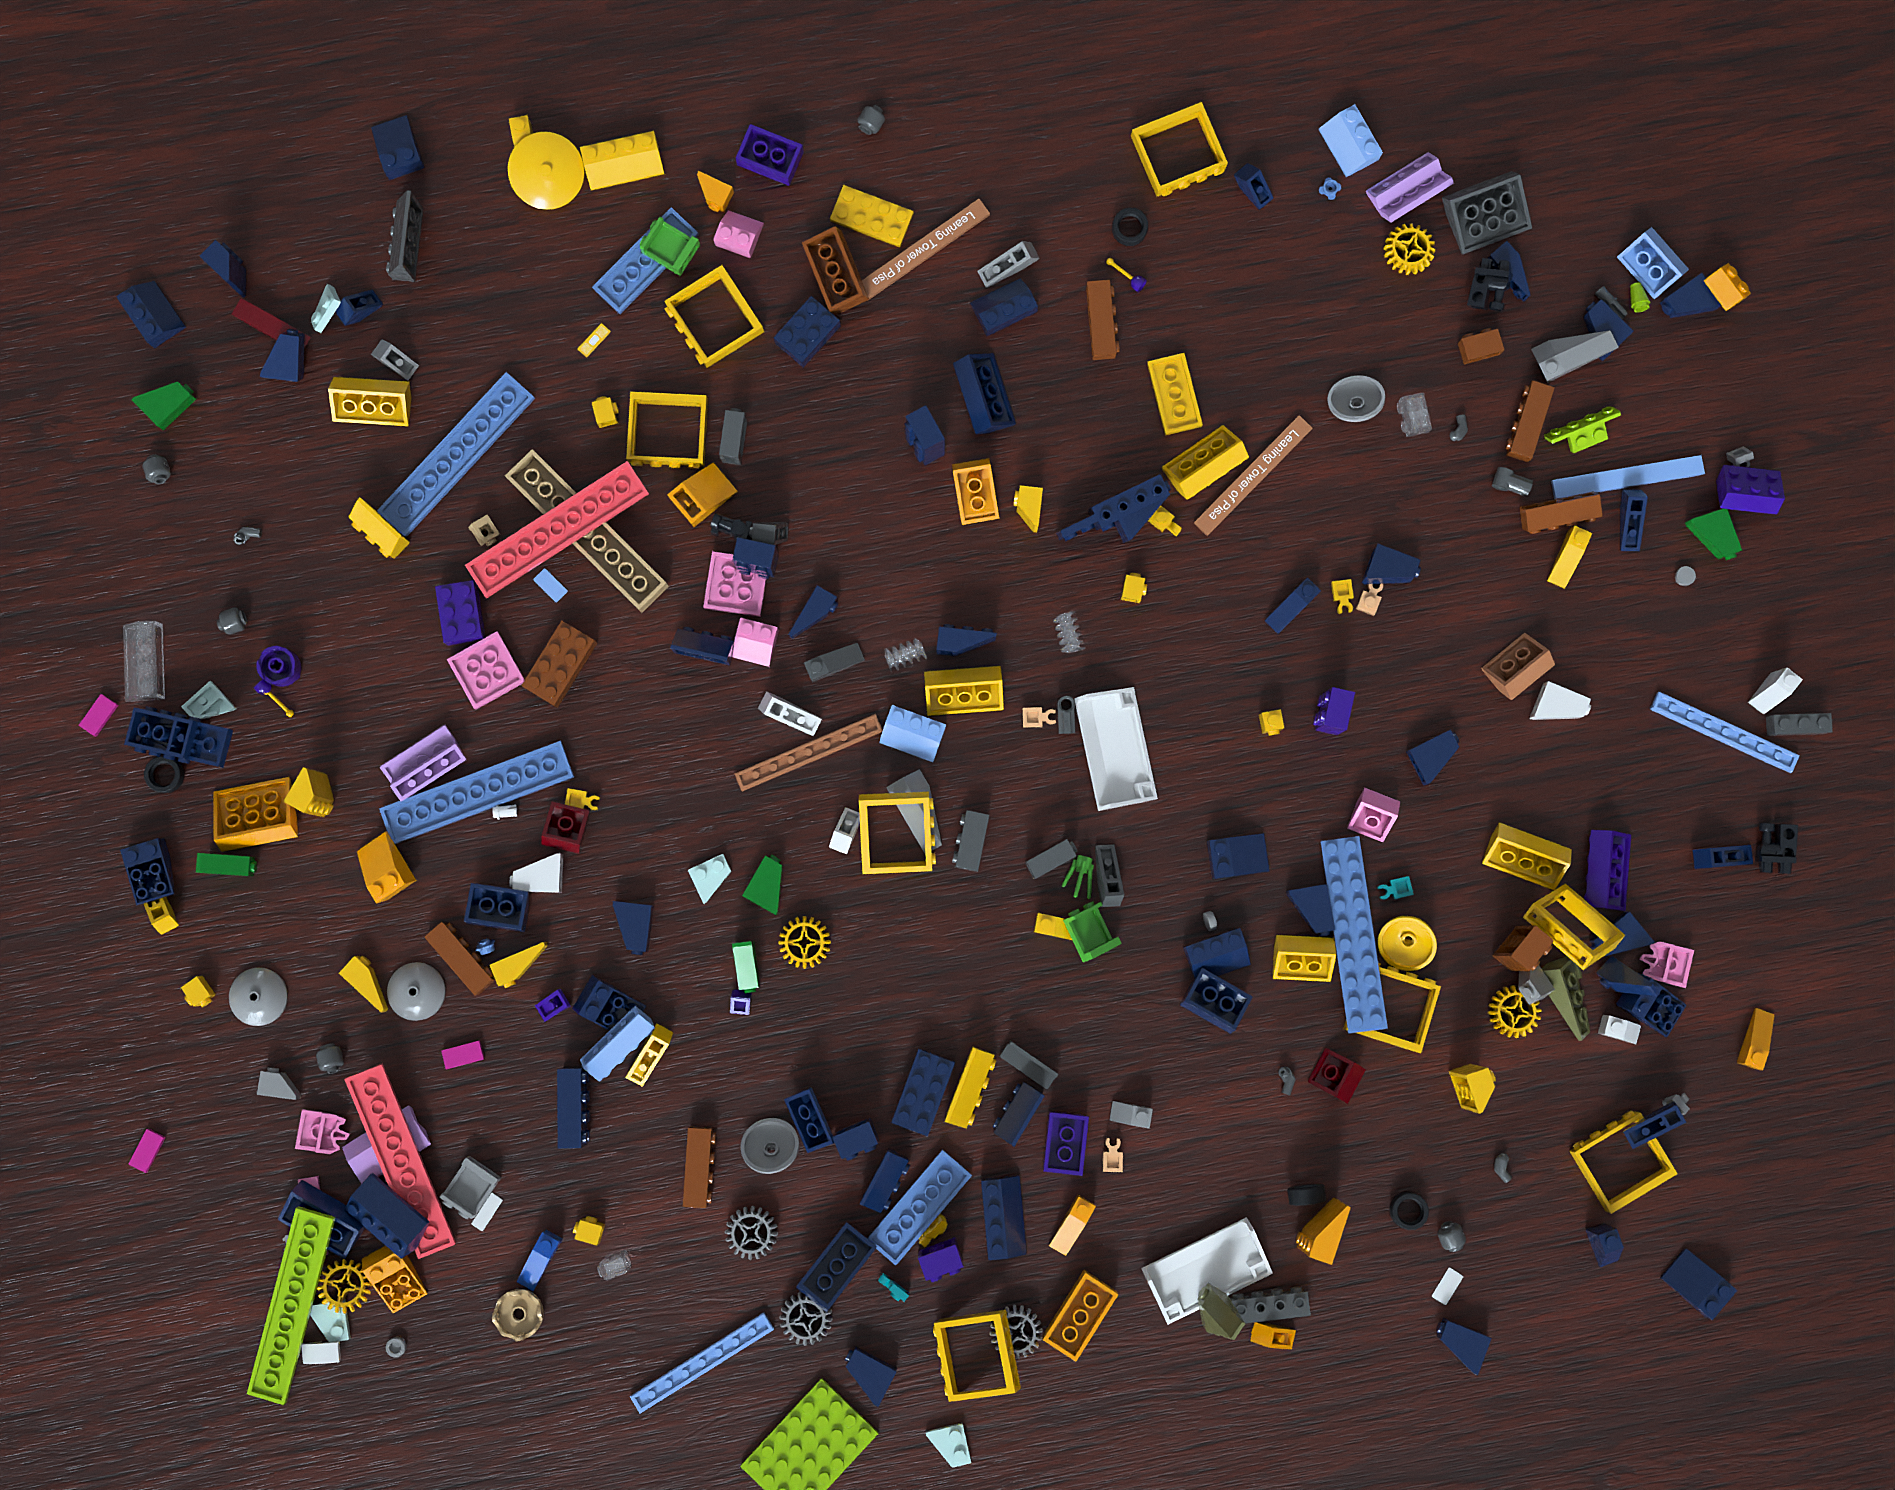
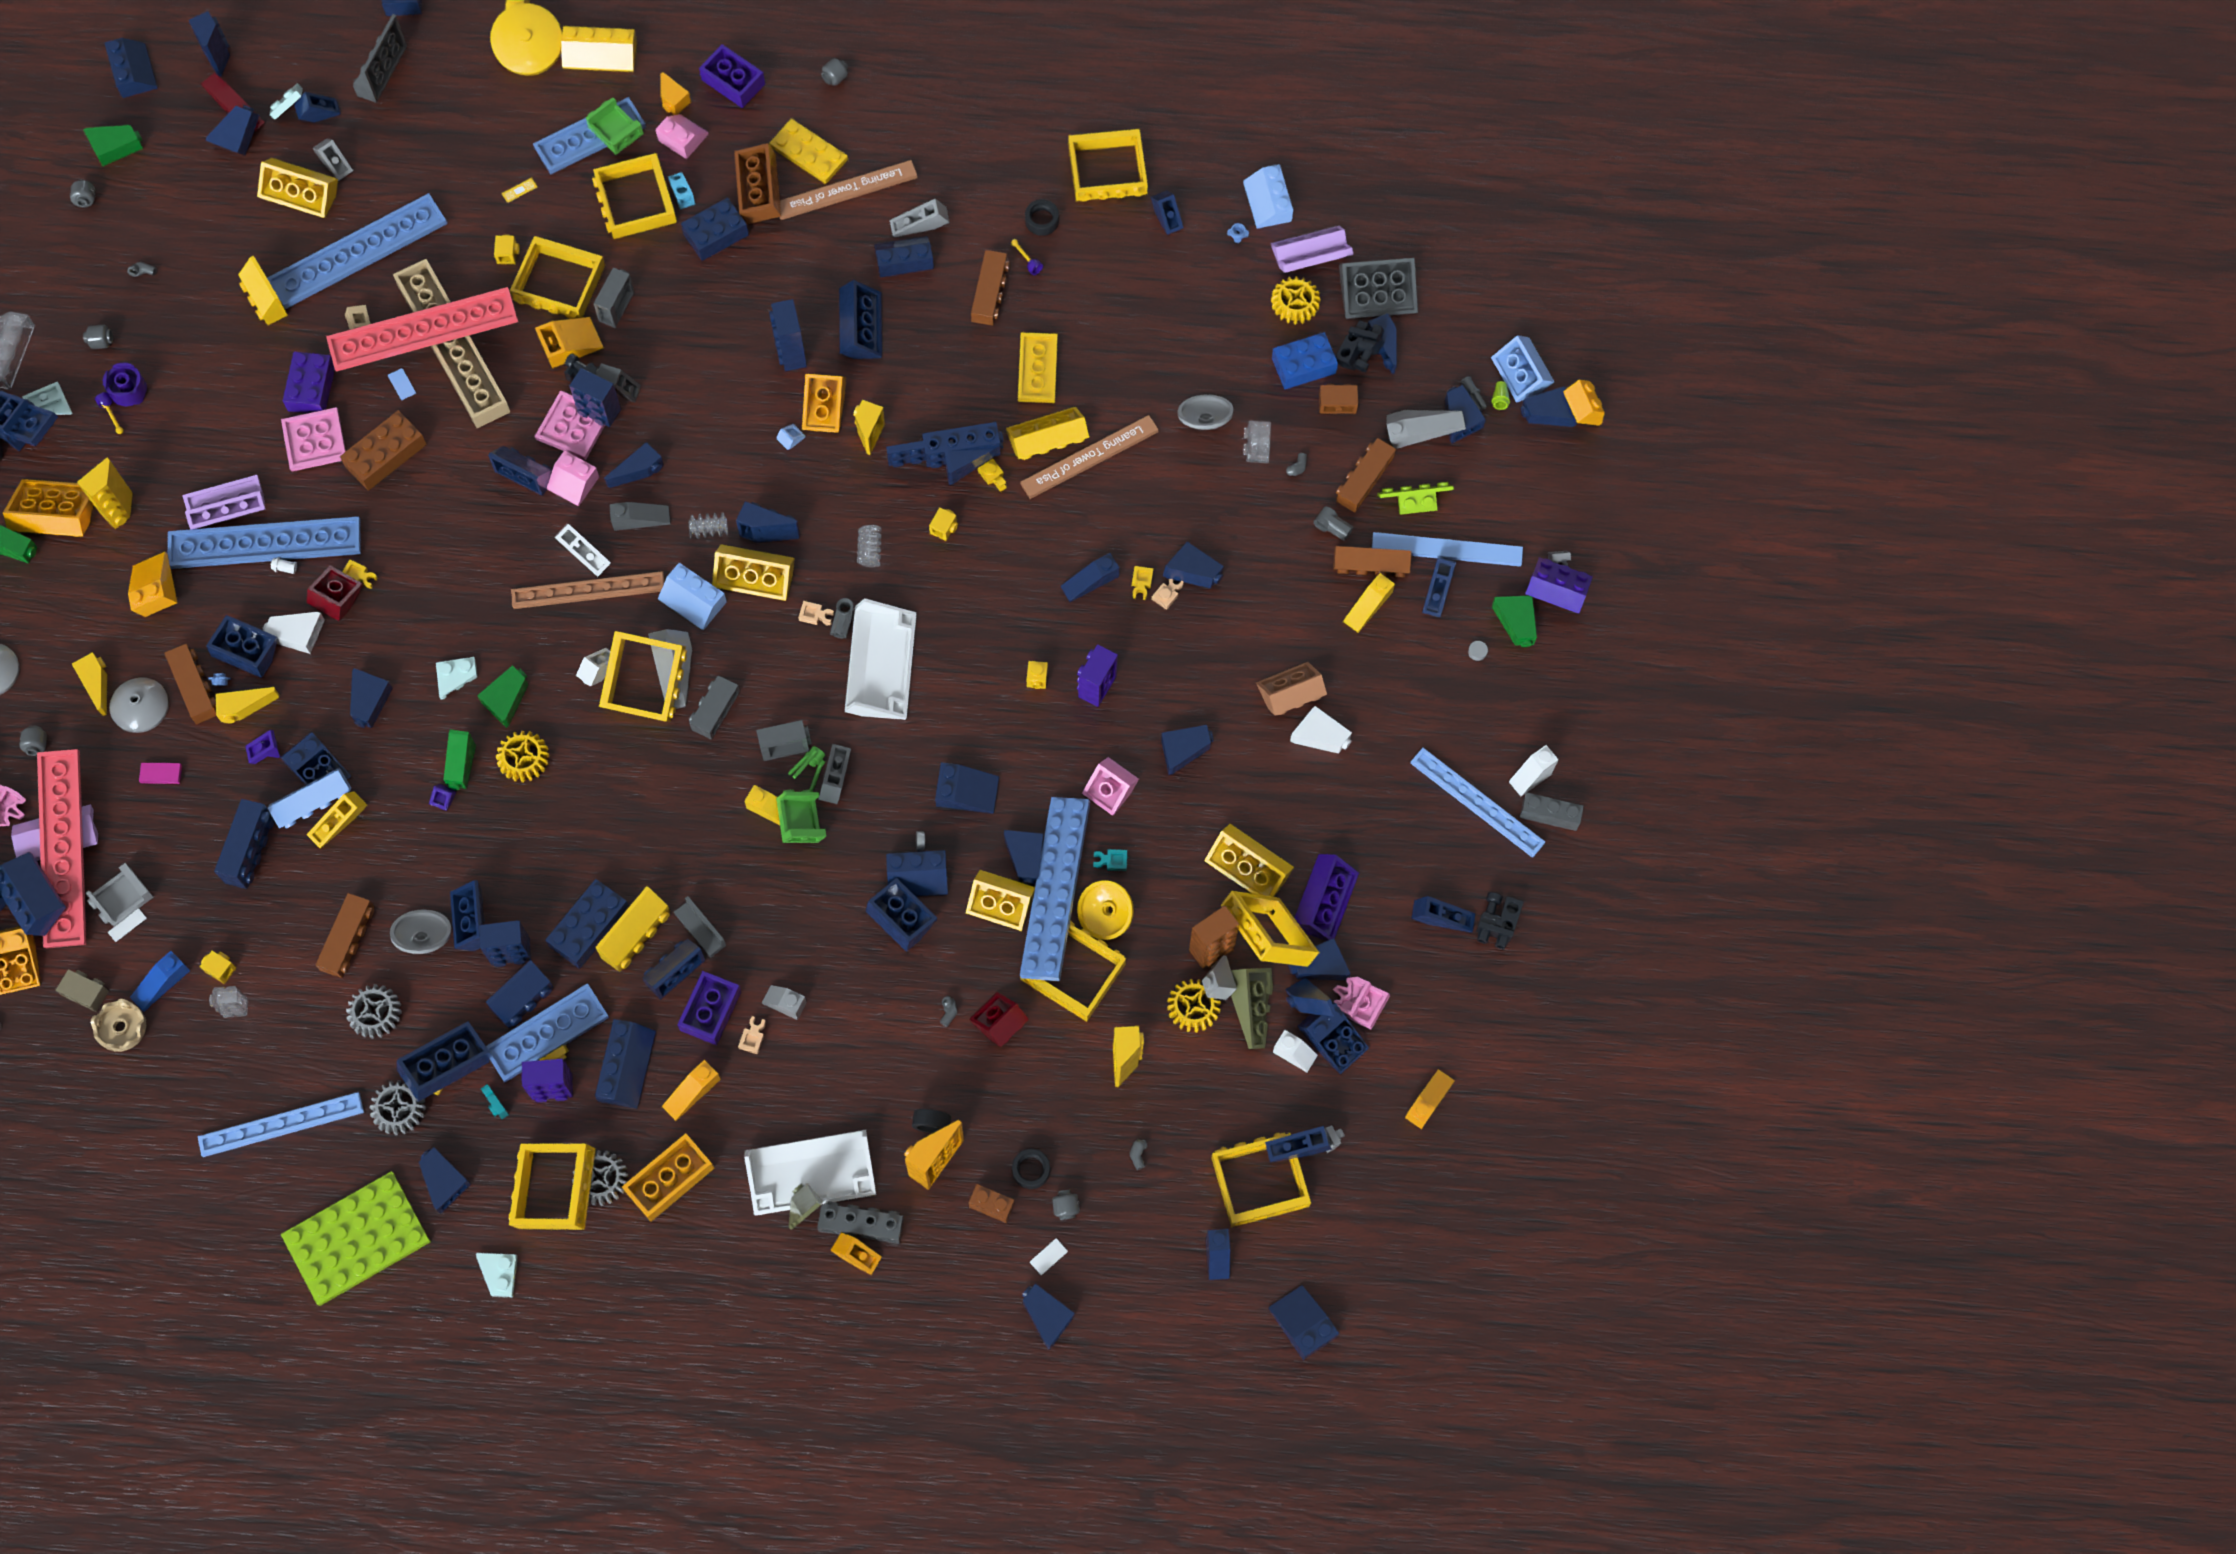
camera: 15 degrees right, 15 degrees down
none -> dark tan brick [55,969,109,1012]
none -> medium azure leg [668,172,695,209]
none -> light blue slope [777,424,805,450]
none -> dark orange brick [969,1184,1015,1223]
none -> blue brick [1272,332,1338,389]

